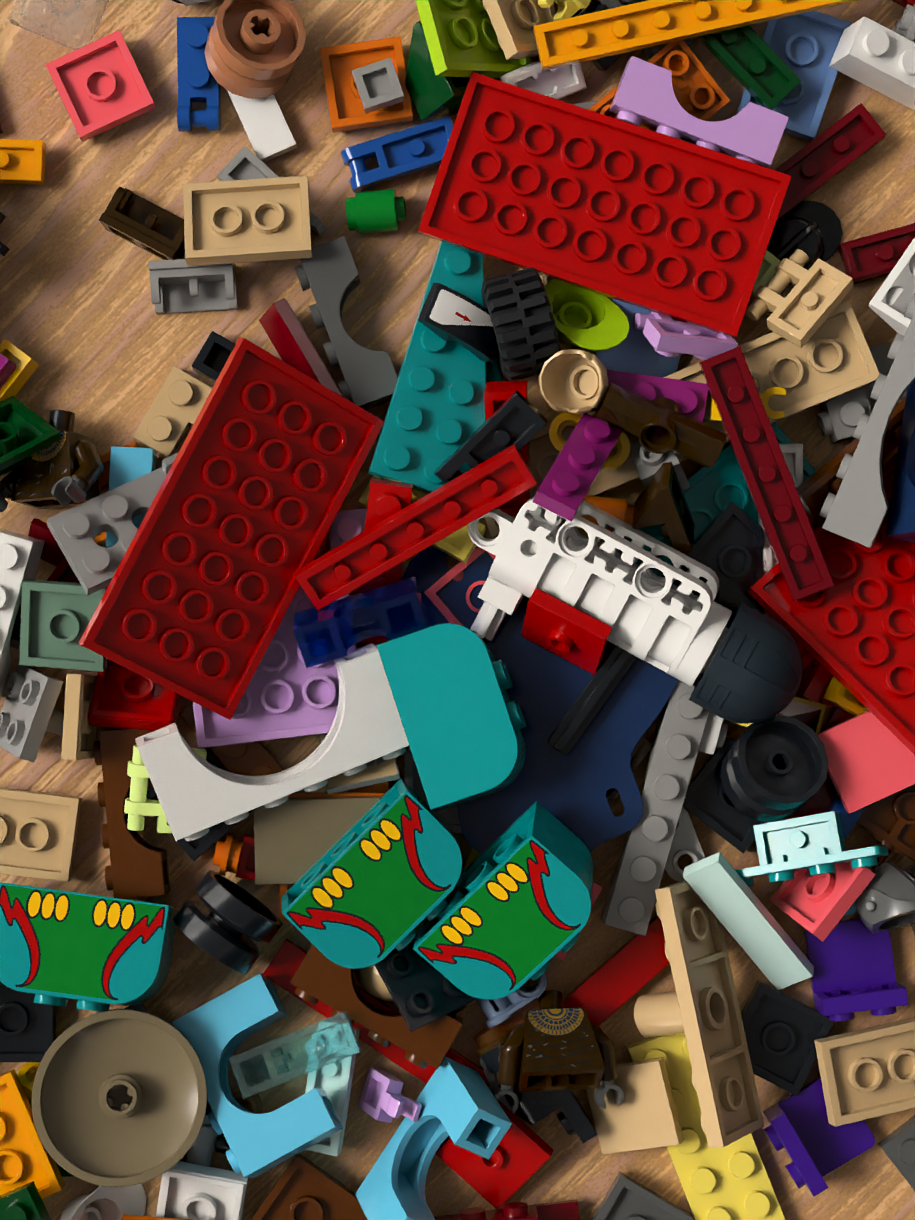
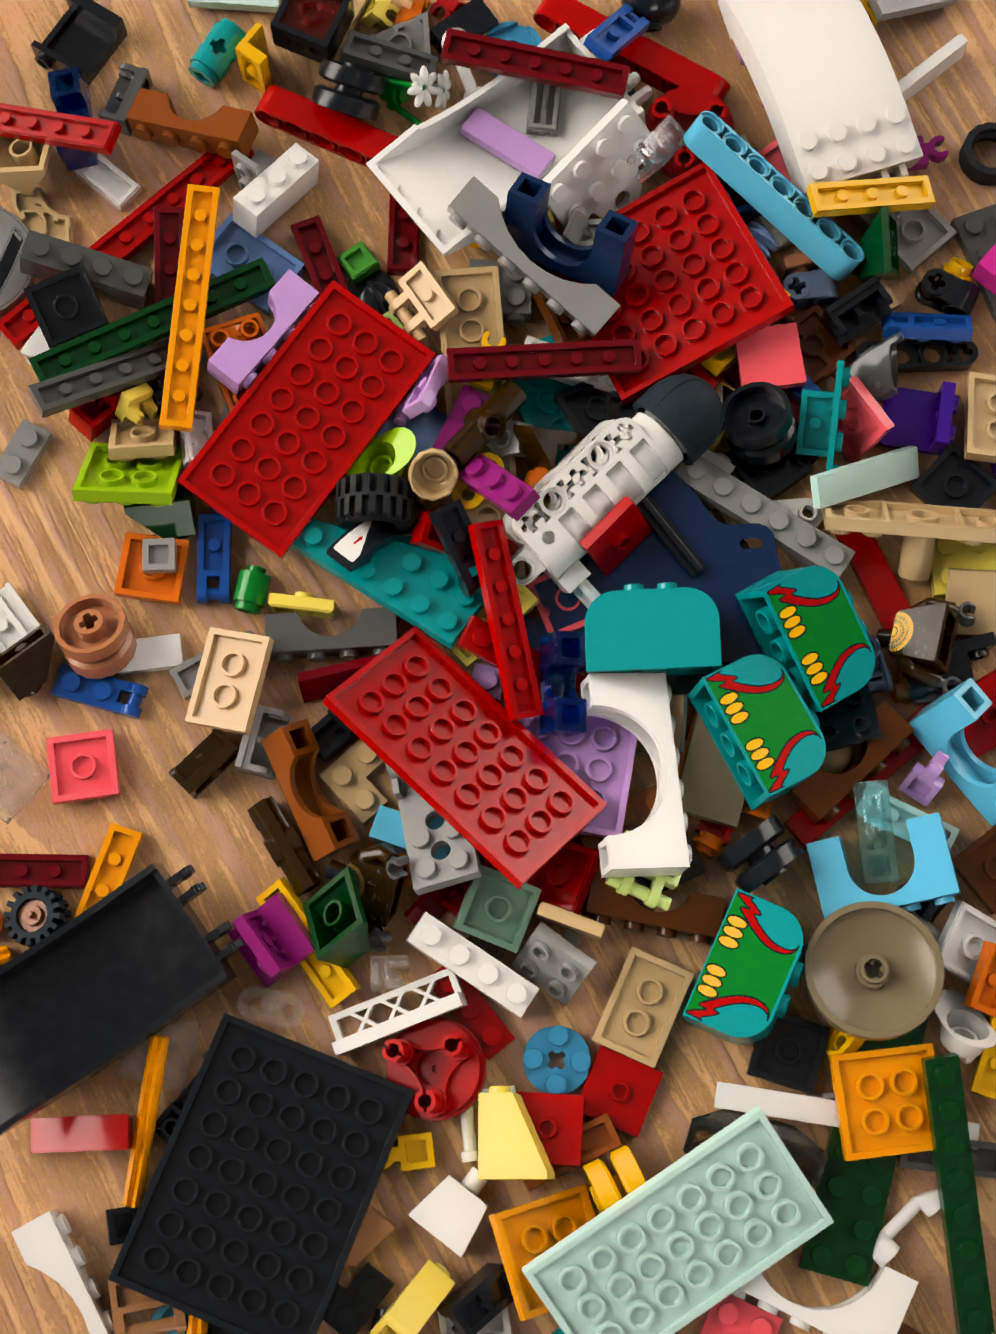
camera: 70 degrees left, 10 degrees down
none -> dark brown piece [247,796,323,897]
none -> dark orange arch [261,719,360,862]
none -> light yellow plate [268,591,337,620]
none -> bright green tile [336,241,380,285]

